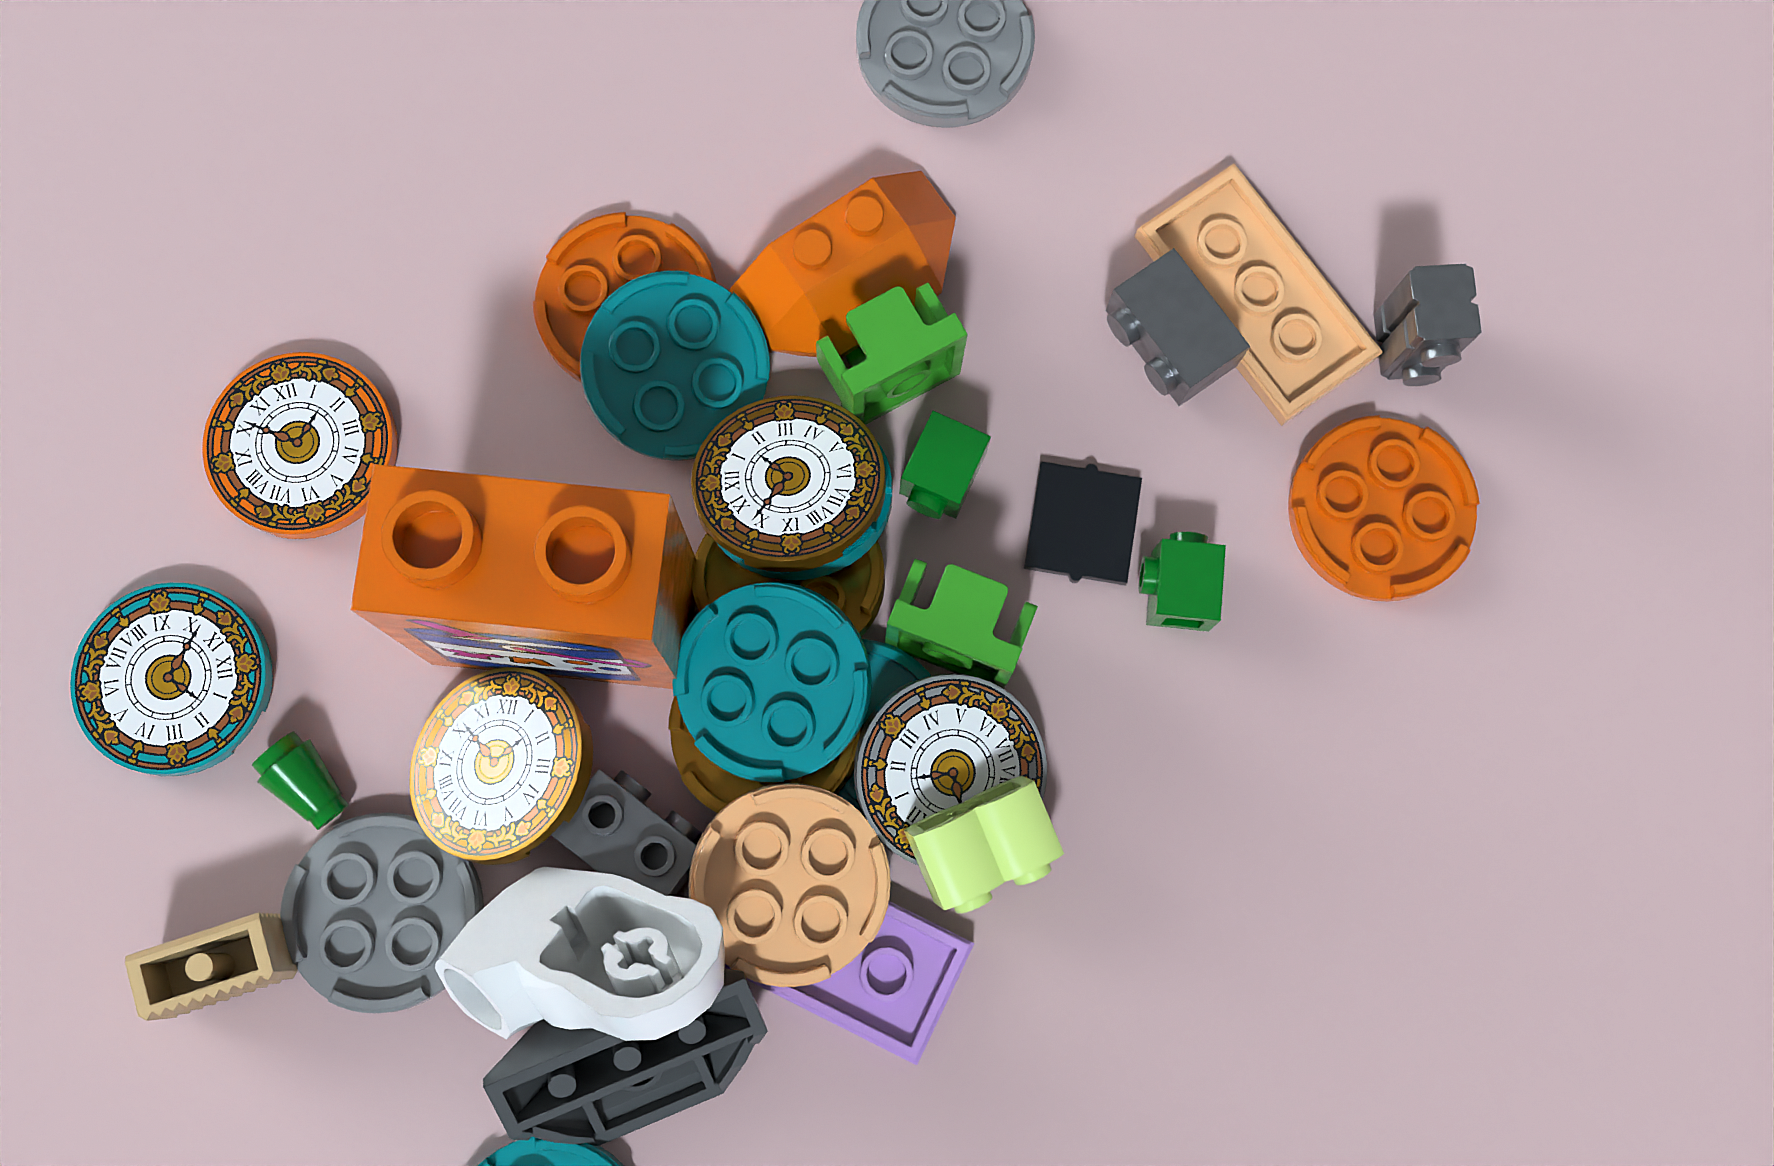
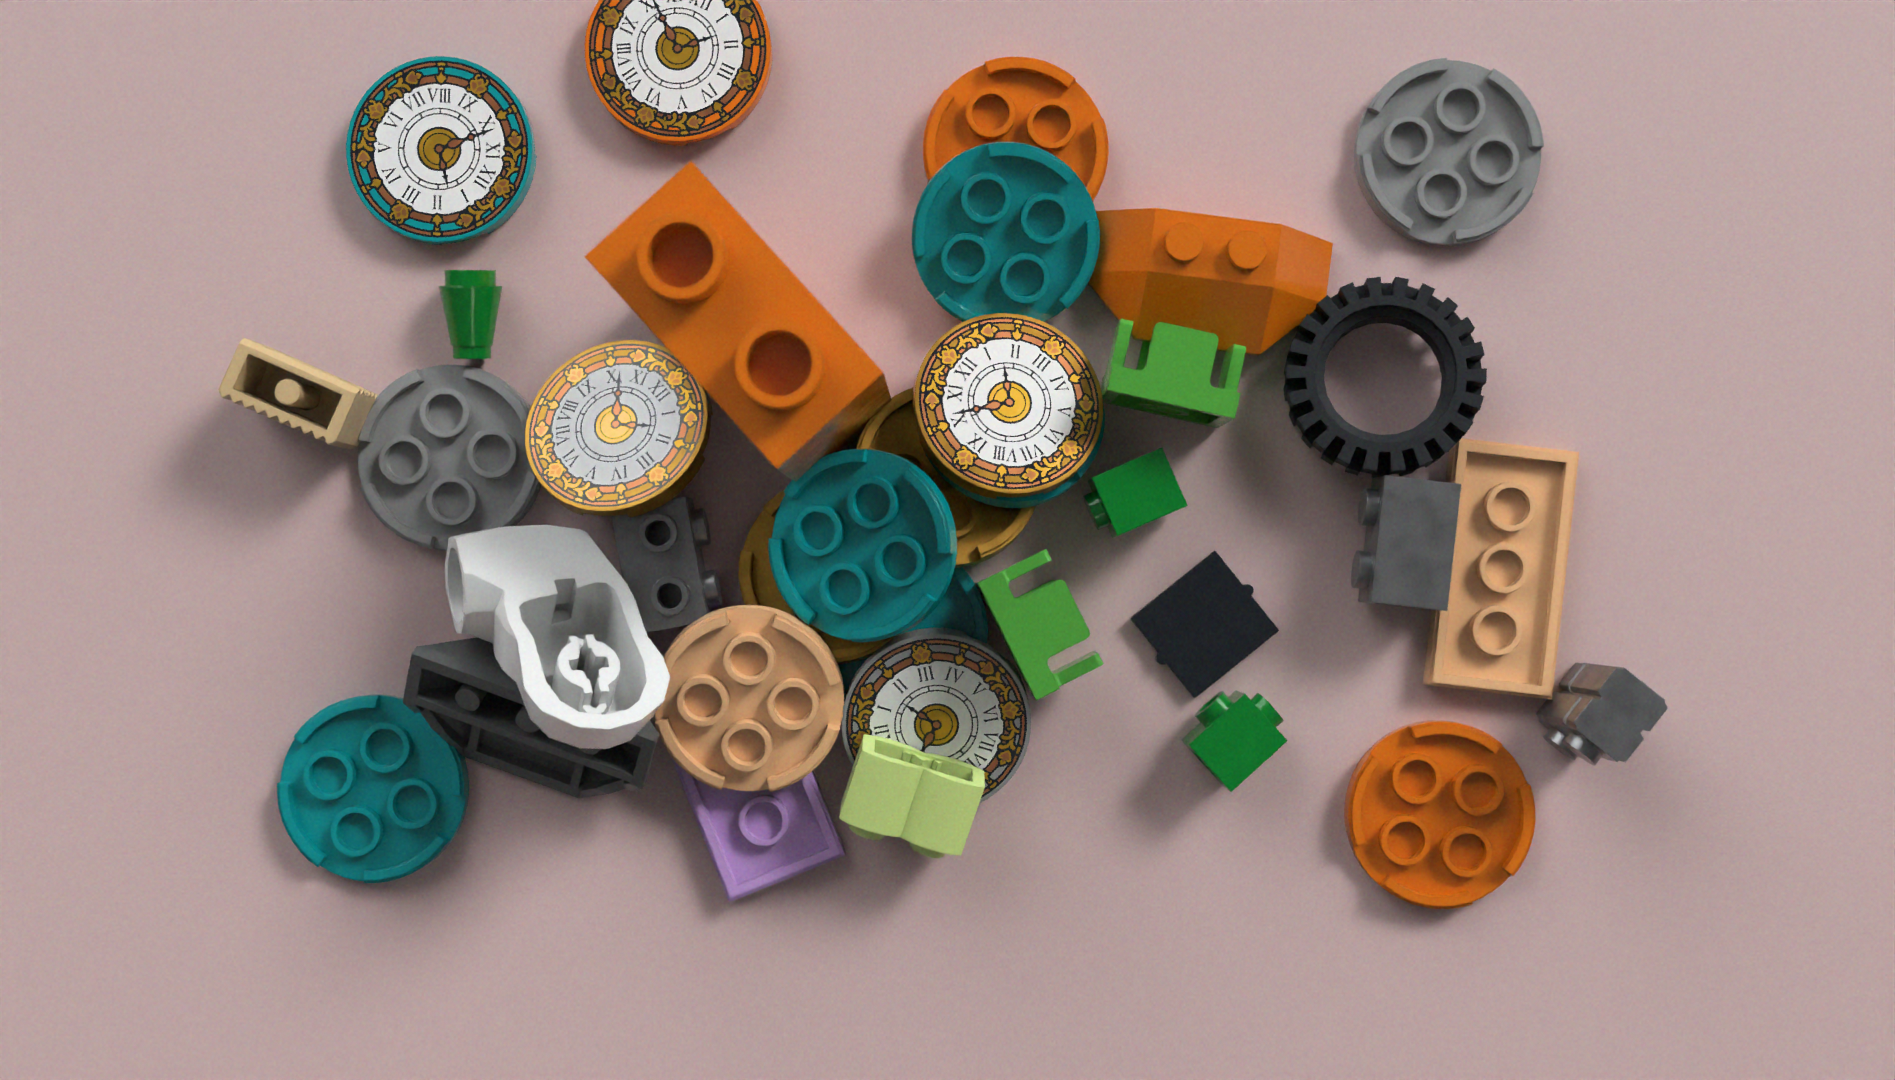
camera: 45 degrees right, 10 degrees up
none -> black tyre [1283,277,1487,478]

